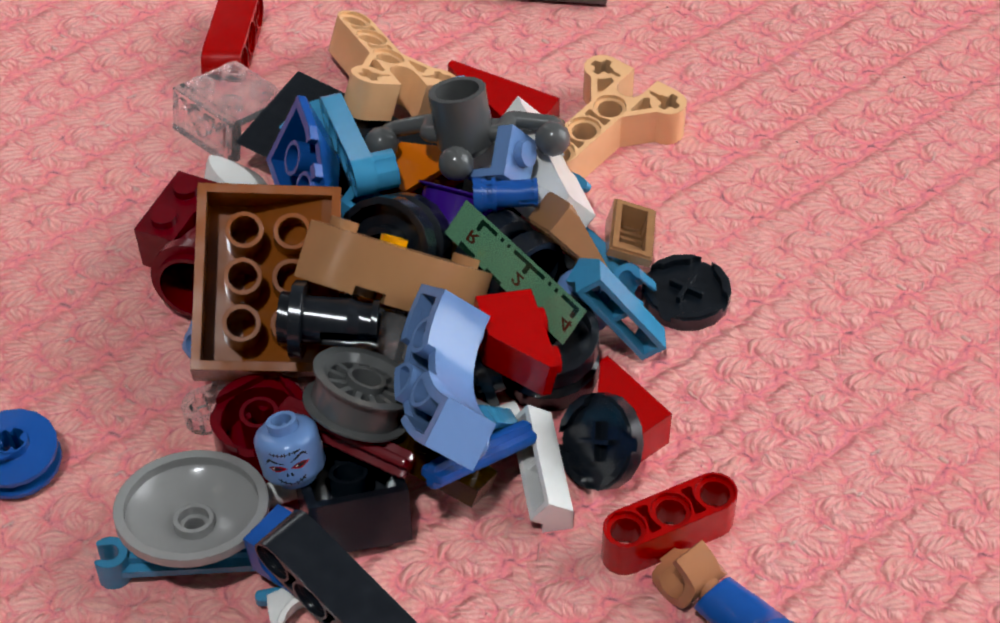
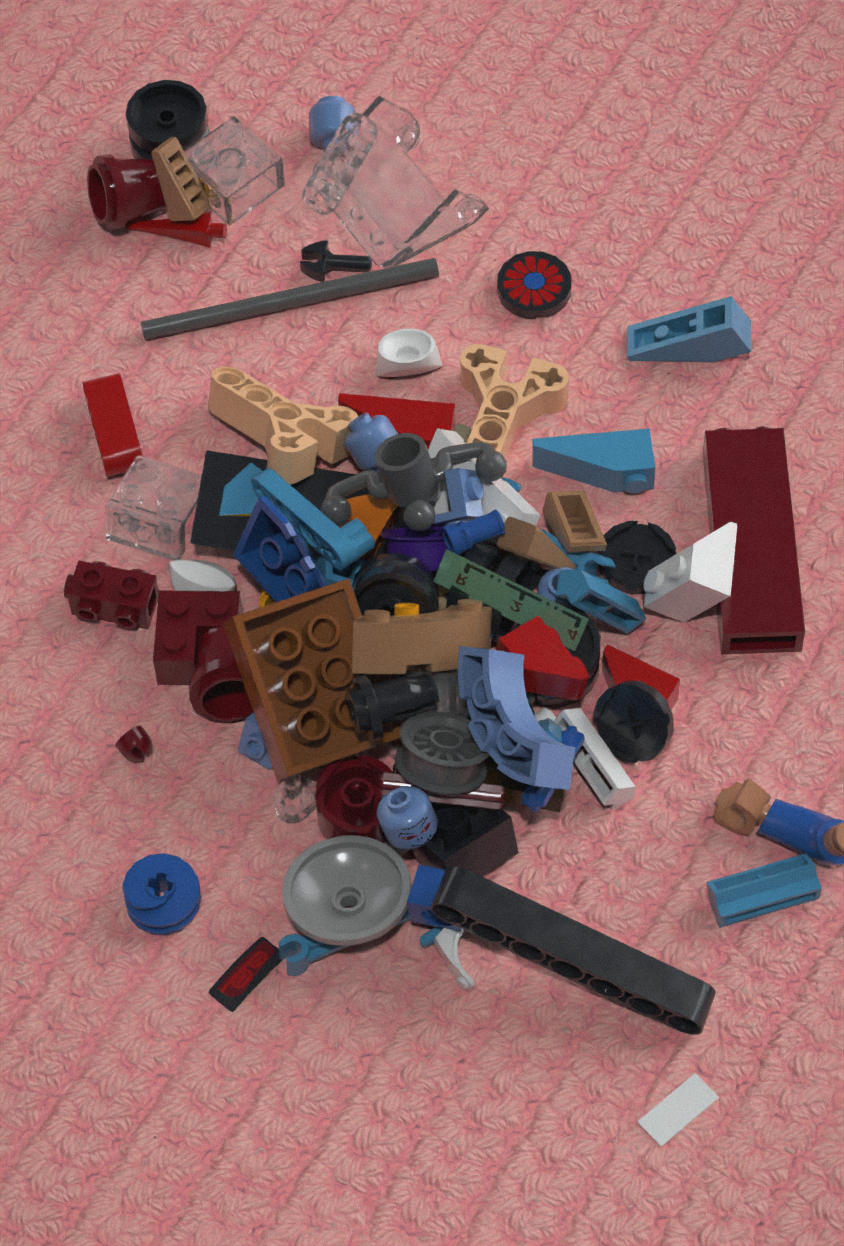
camera: 20 degrees left, 10 degrees up
red beam [601,472,738,575] -> none
none -> dark red brick [64,560,159,630]
none -> dark red hinge [115,725,152,762]
none -> sticker [209,937,284,1012]
none -> white piece [375,329,443,377]
none -> tile [497,251,572,319]
none -> dark azure slope [532,428,656,493]
none -> dark azure slope [627,296,751,362]
none -> white slope [644,522,737,623]
none -> dark red brick [703,426,805,655]

